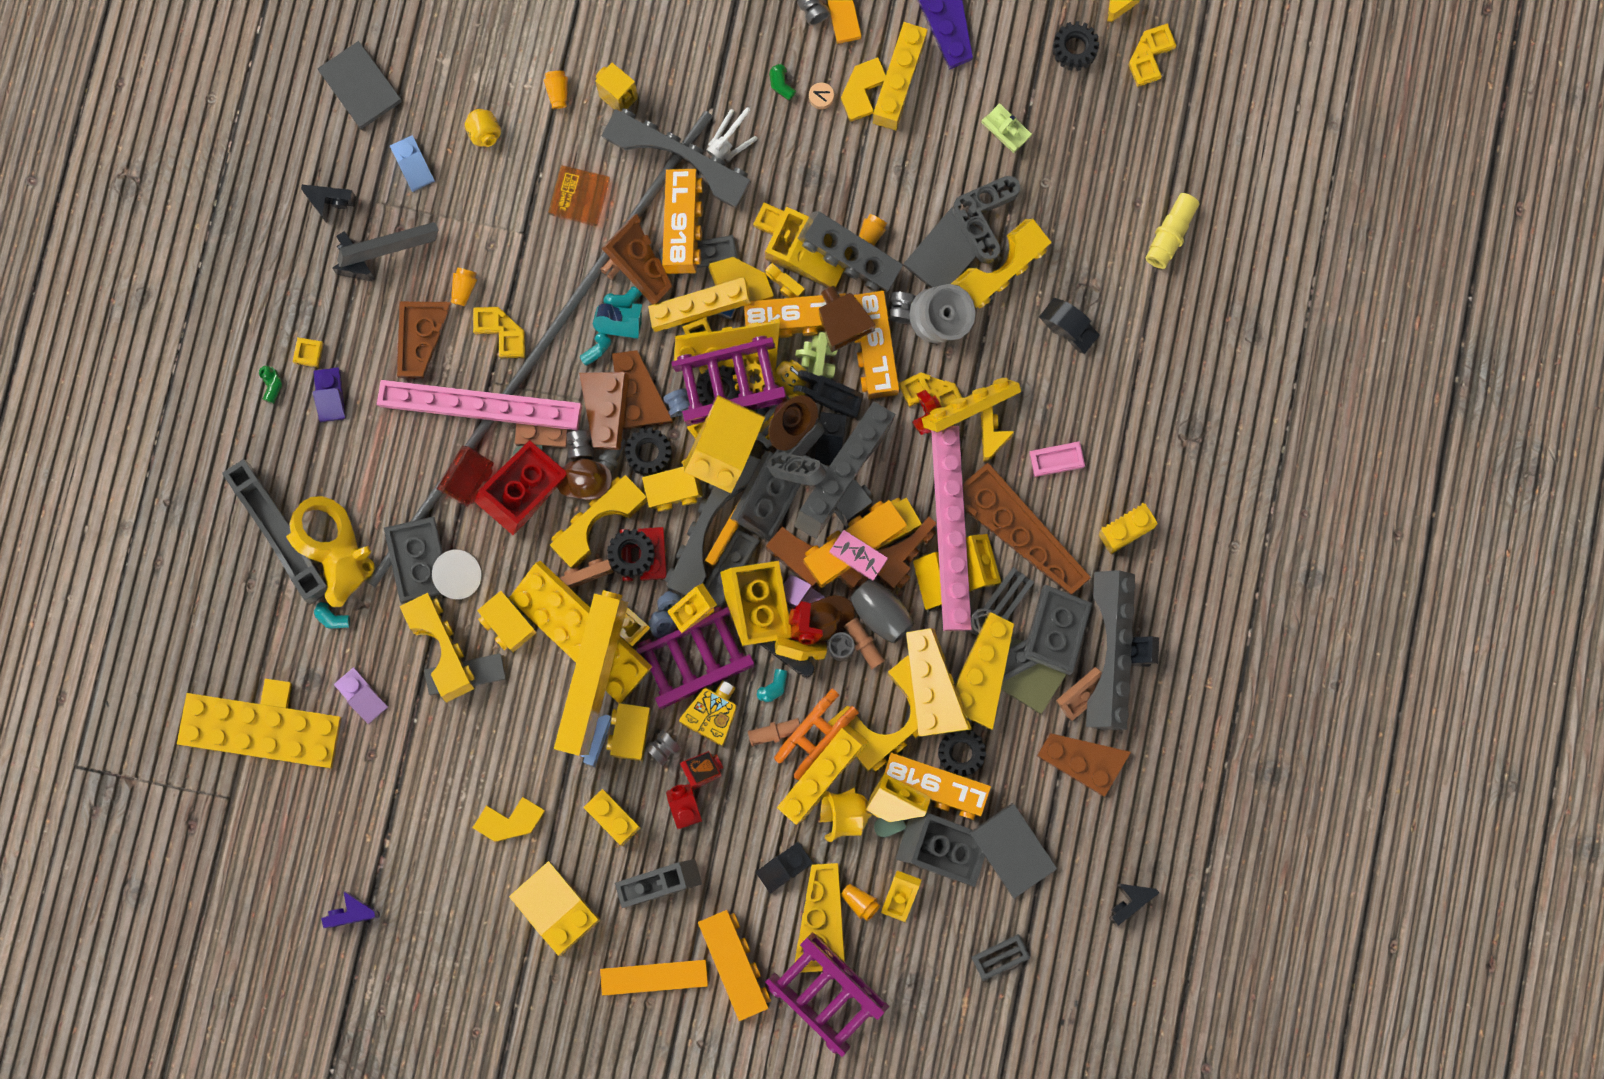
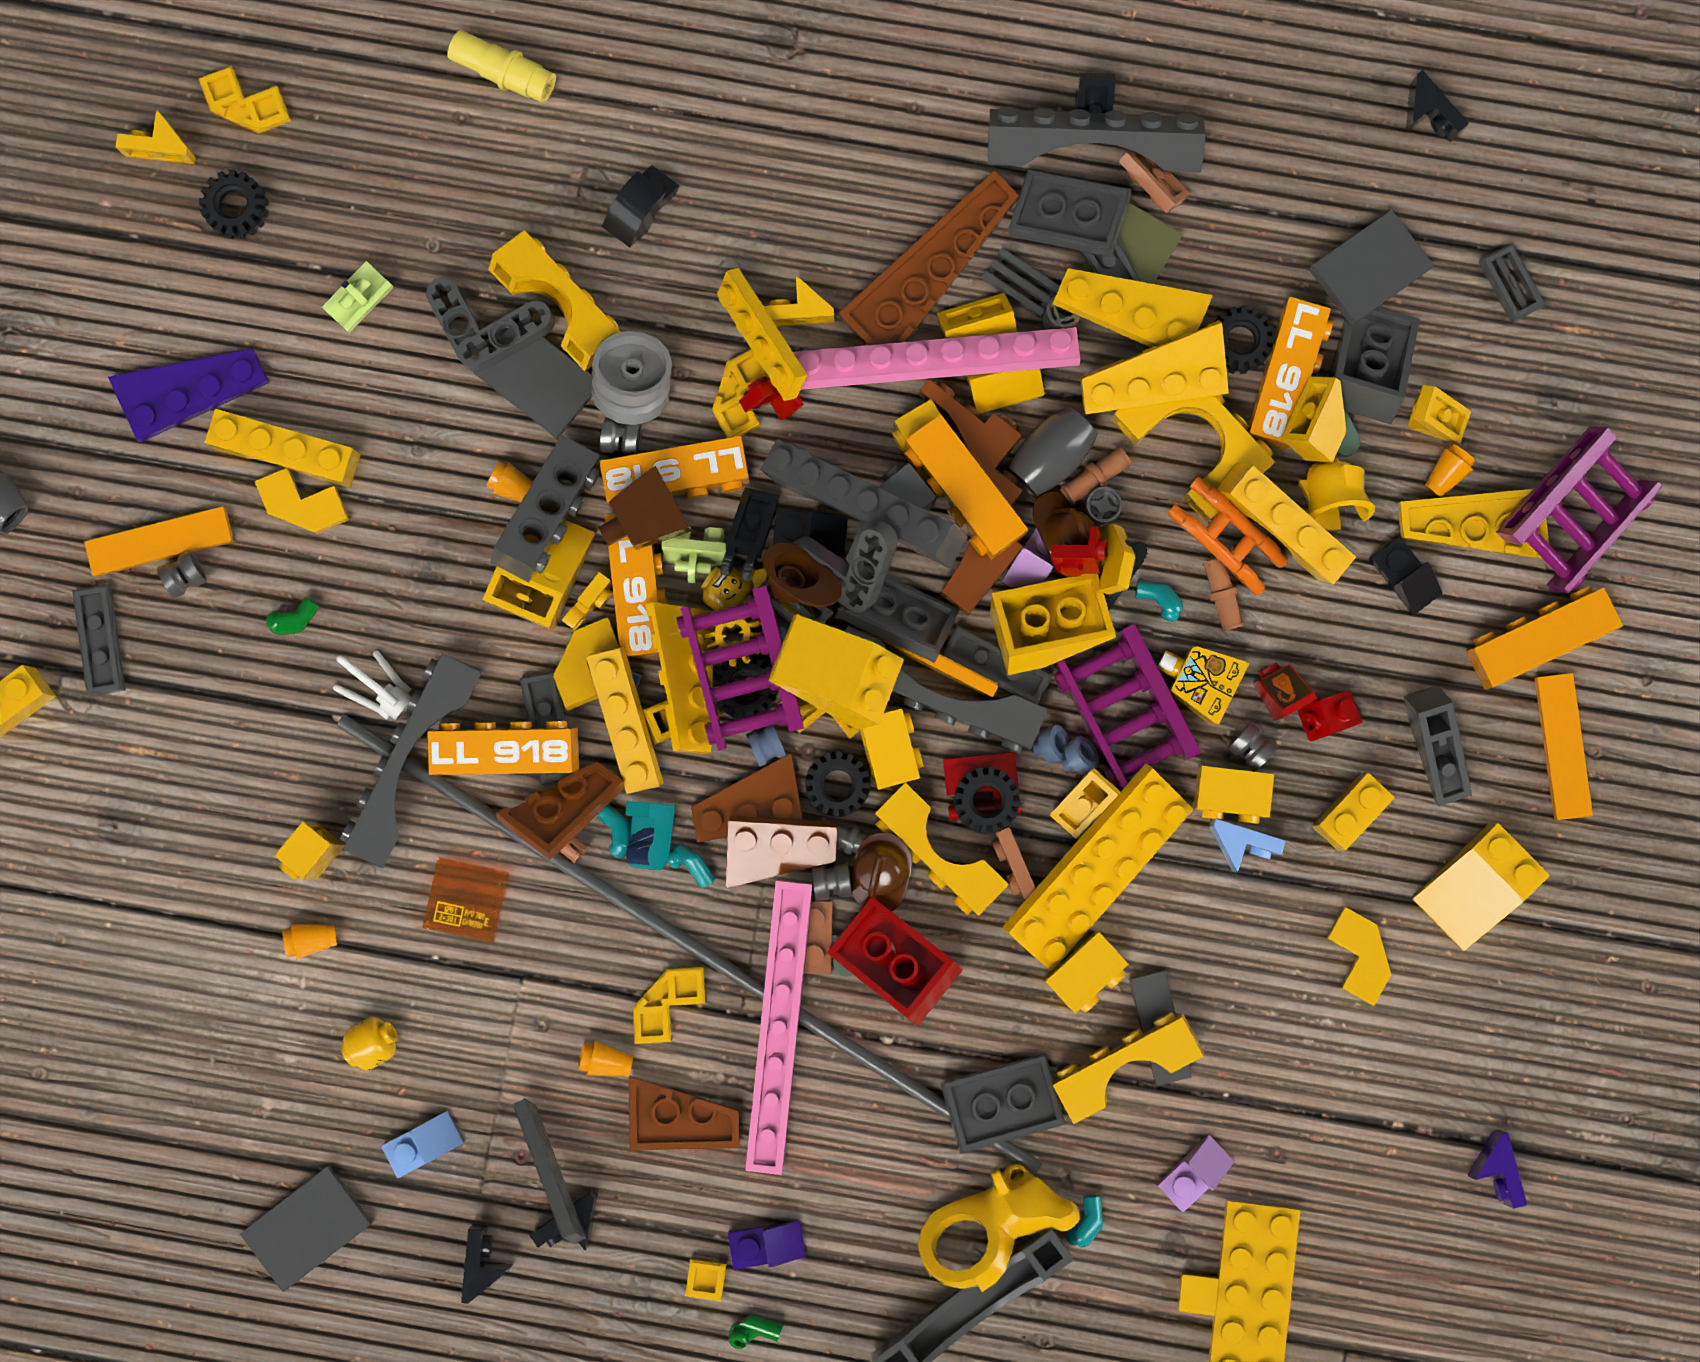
camera: 90 degrees left, 5 degrees up
white sticker [432,550,481,599] -> none
clear red brick [436,445,494,507] -> none
yellow brick [554,590,629,756] -> none
yellow slope [667,583,717,633] -> none
yellow tile [753,202,784,235] -> none
light nougat tile [809,83,834,109] -> none
bright pink tile [829,530,888,581] -> none
bright pink tile [1029,441,1085,477] -> none
dark orange wing [1037,733,1131,797] -> none
yellow brick [1099,503,1158,554] -> none

